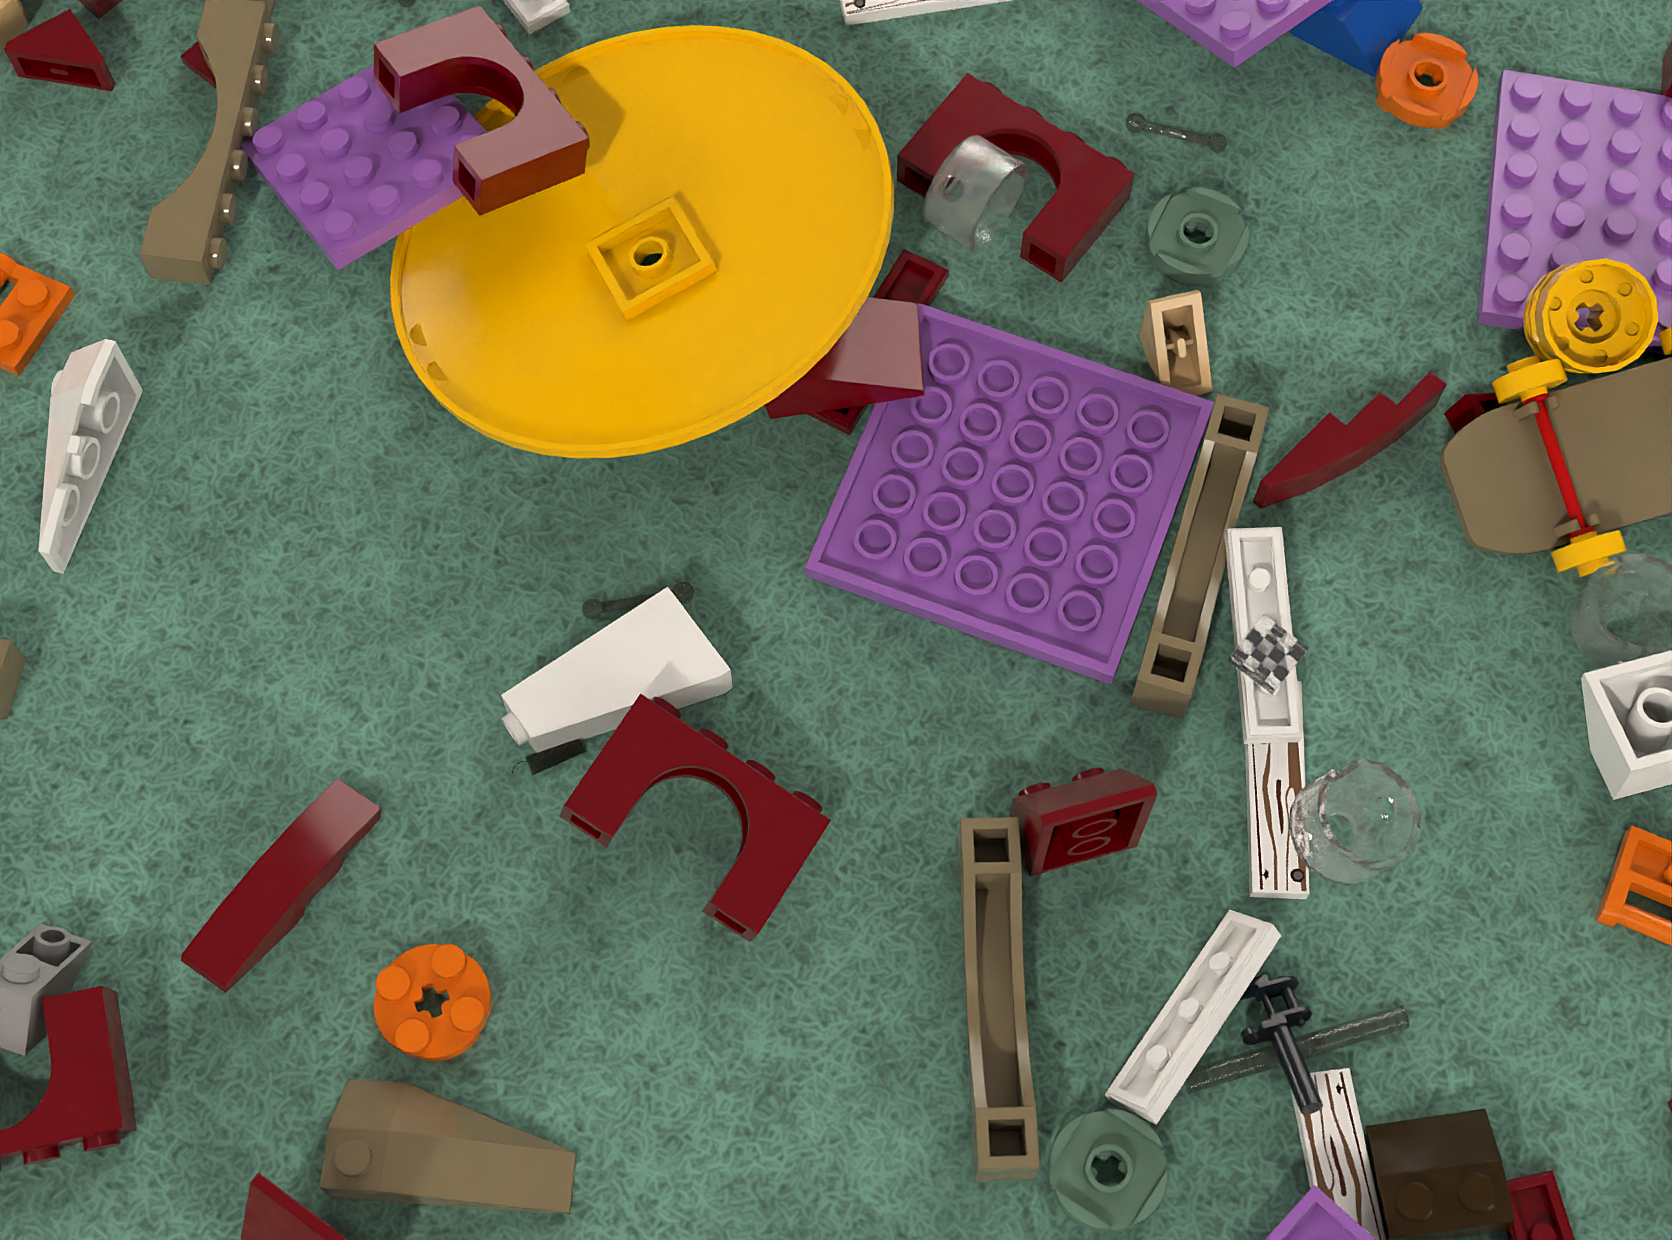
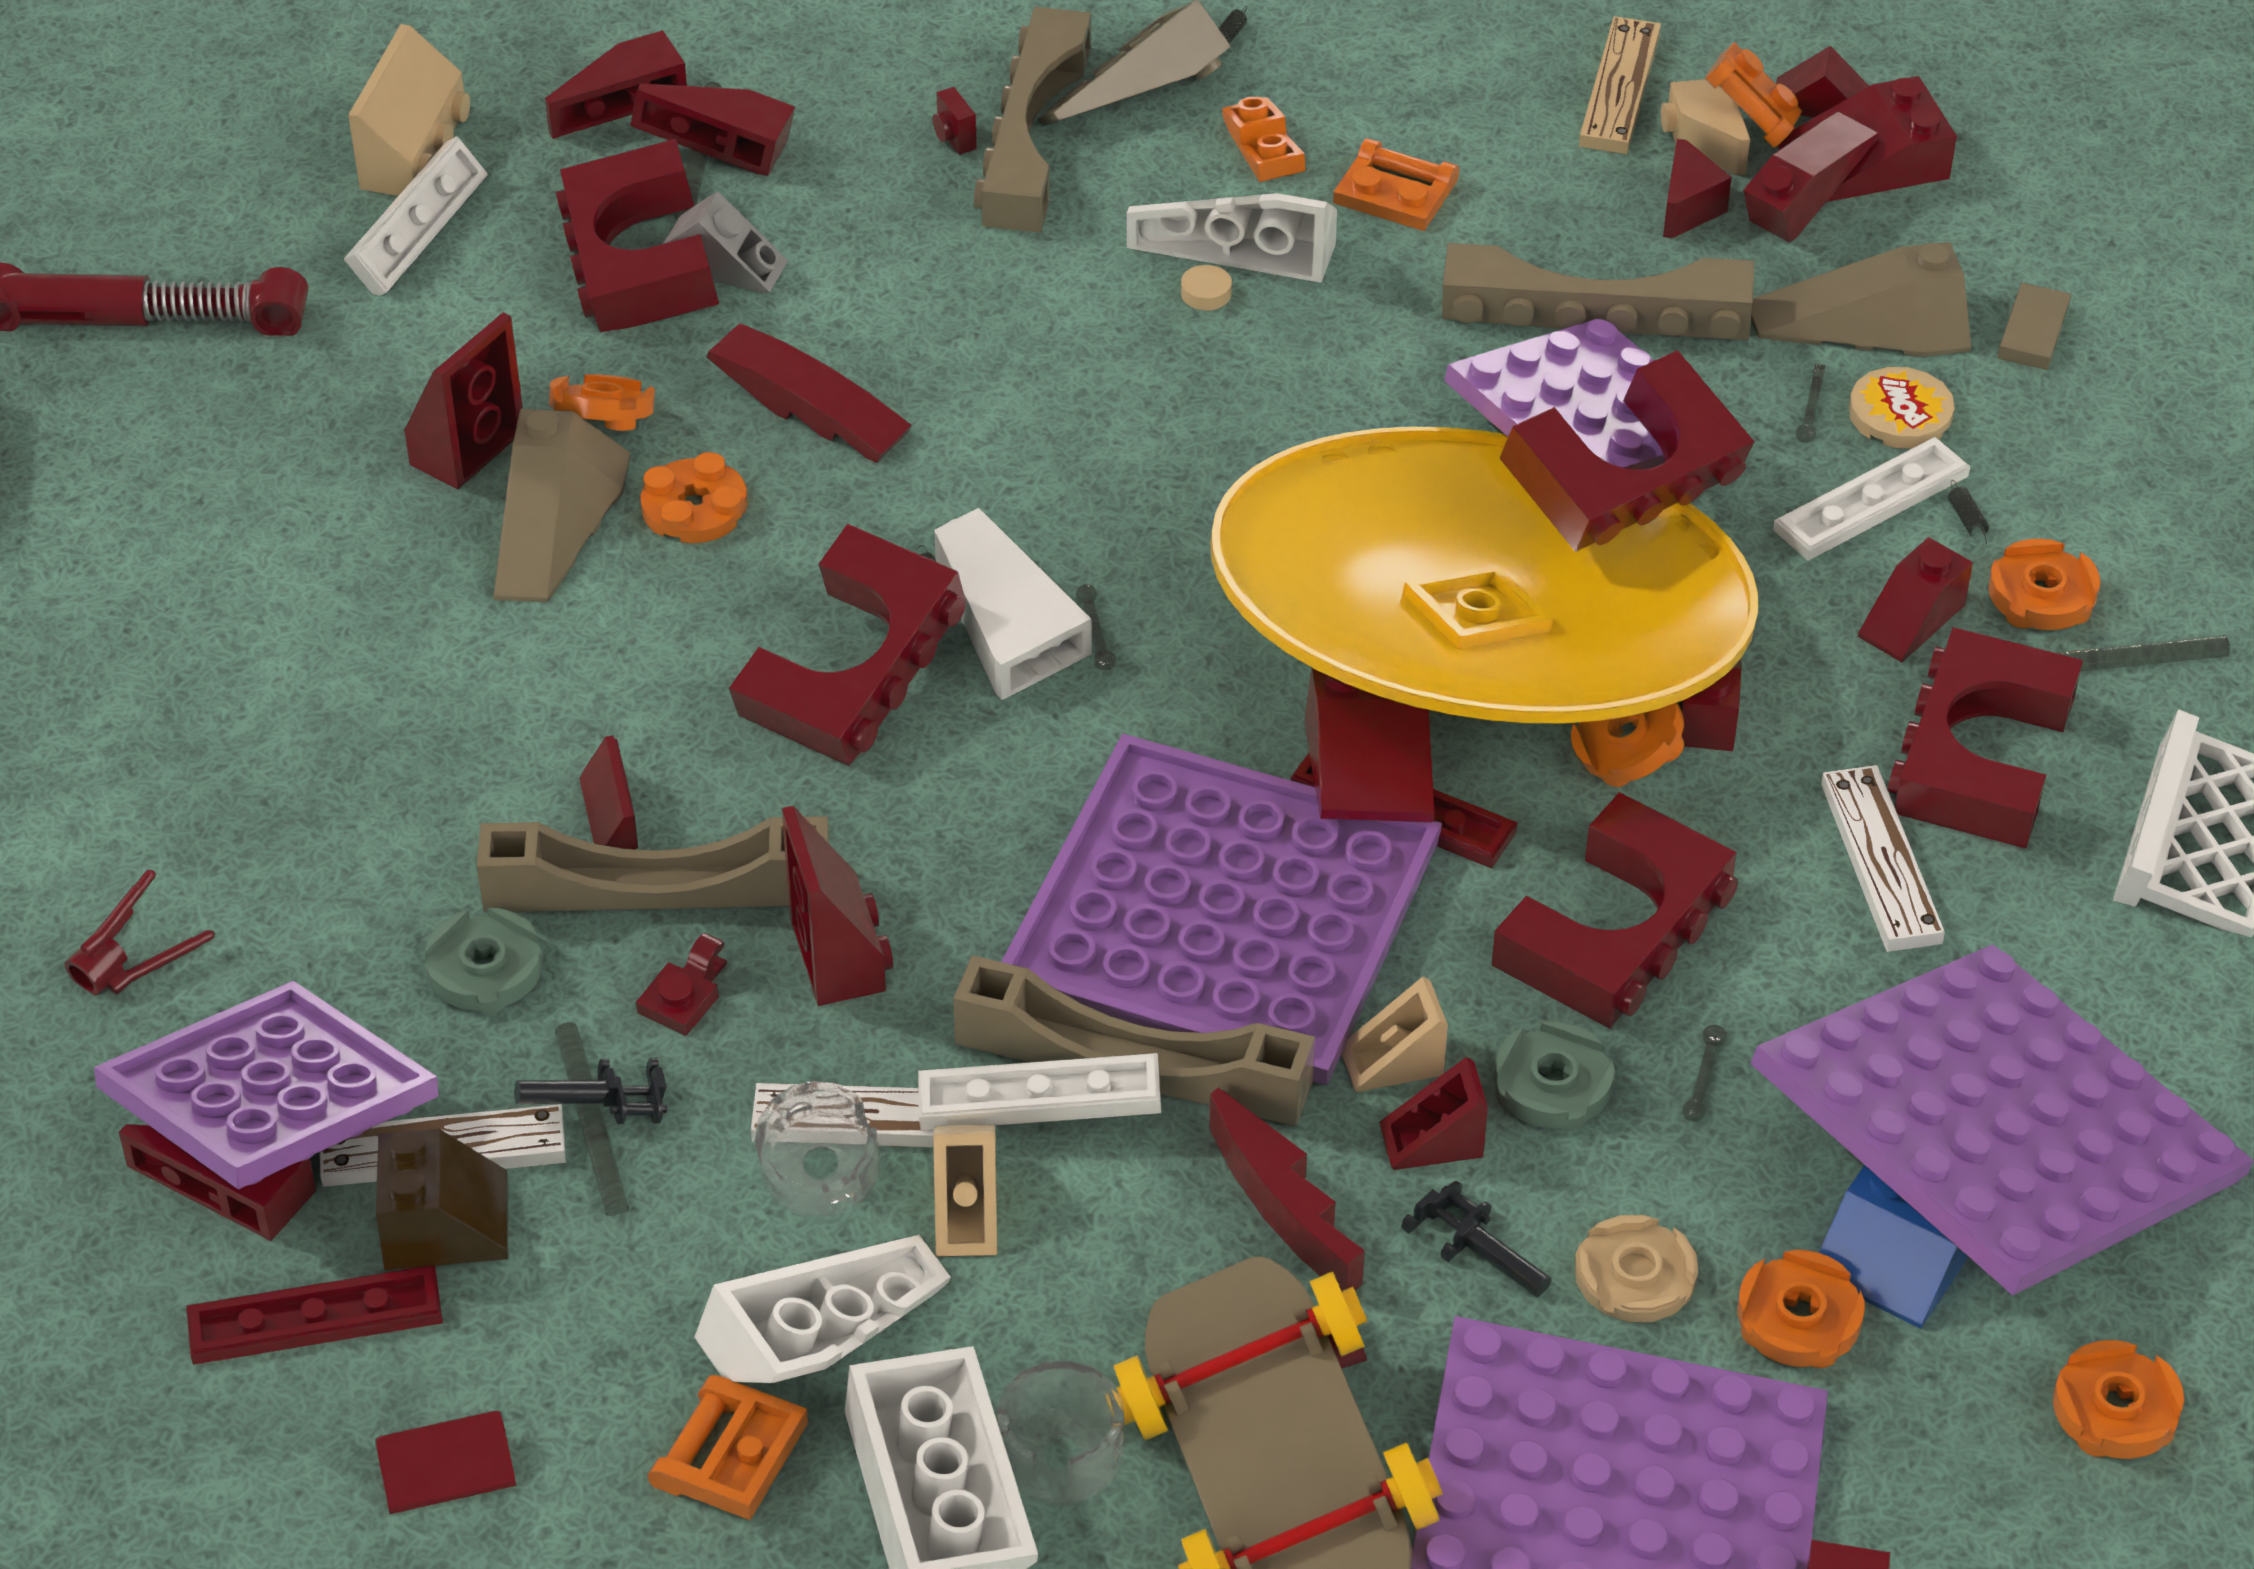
camera: 90 degrees right, 20 degrees down
clear piece [923,135,1029,251] -> none
white tile [1105,909,1281,1125] -> none
clear tile [1228,615,1309,695] -> none
yellow wheel [1522,258,1658,373] -> none
none -> orange plate [549,374,655,431]
none -> dark red slope [579,735,639,850]
none -> dark red plate [636,933,727,1036]
none -> white wedge [695,1235,951,1383]
none -> tan slope [933,1124,997,1256]
none -> tan tile [1181,265,1232,310]
none -> dark red slope [1379,1057,1488,1170]
none -> black piece [1401,1181,1552,1297]
none -> tan tile [1574,1215,1698,1322]

